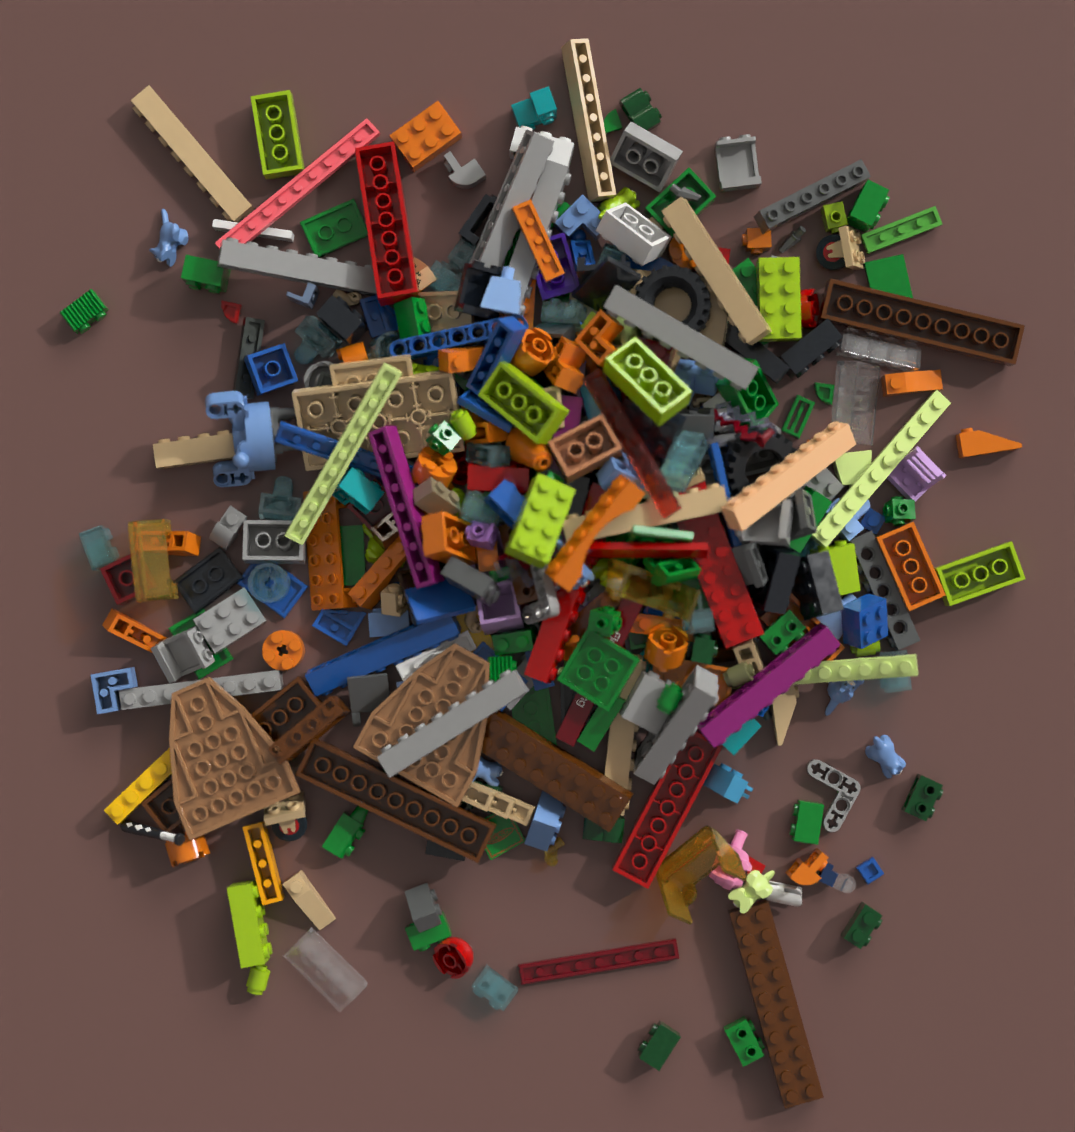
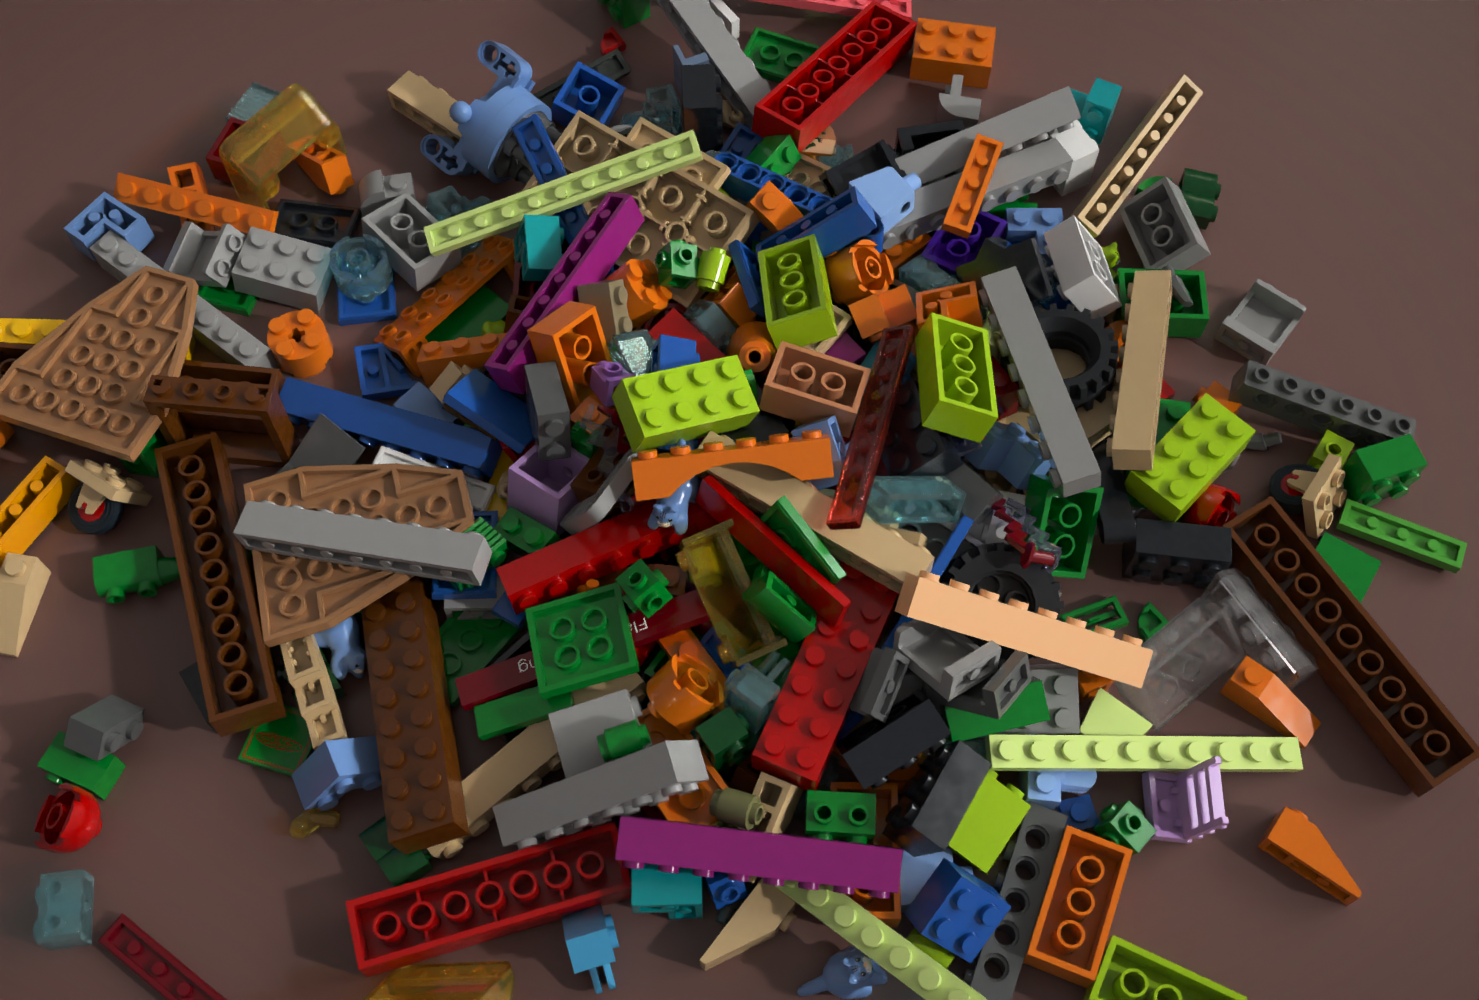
camera: 45 degrees right, 25 degrees down
none -> orange plate [113,172,279,233]

